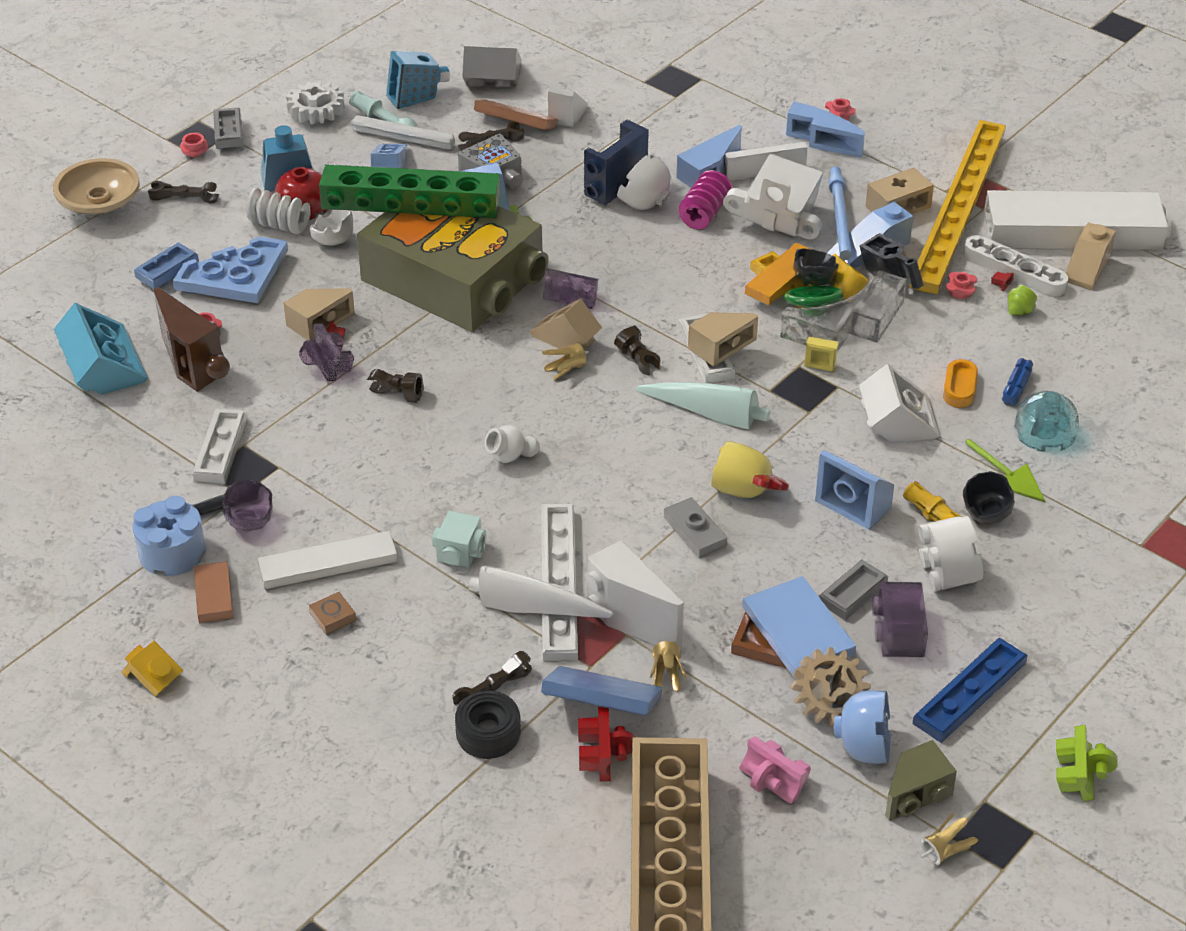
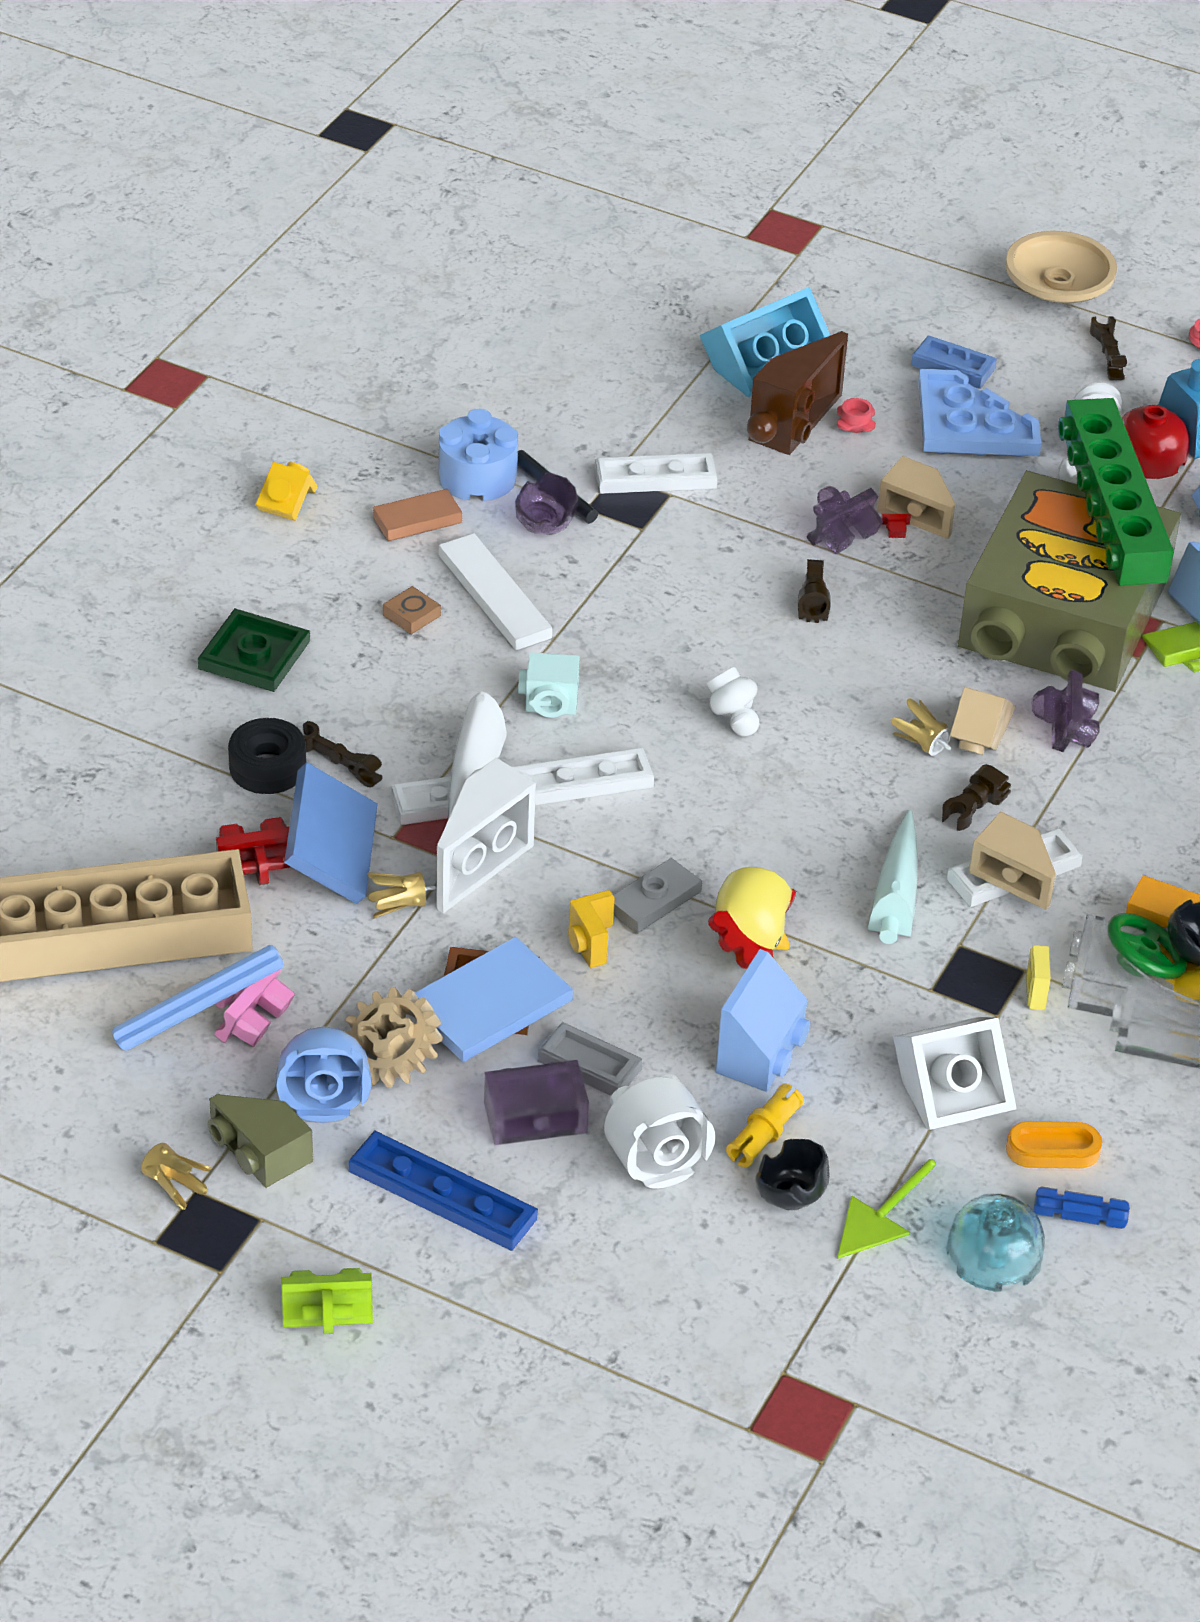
camera: 75 degrees right, 0 degrees up
none -> light blue axle [112,945,284,1050]
none -> dark green plate [198,608,310,692]
none -> yellow bracket [568,890,615,968]

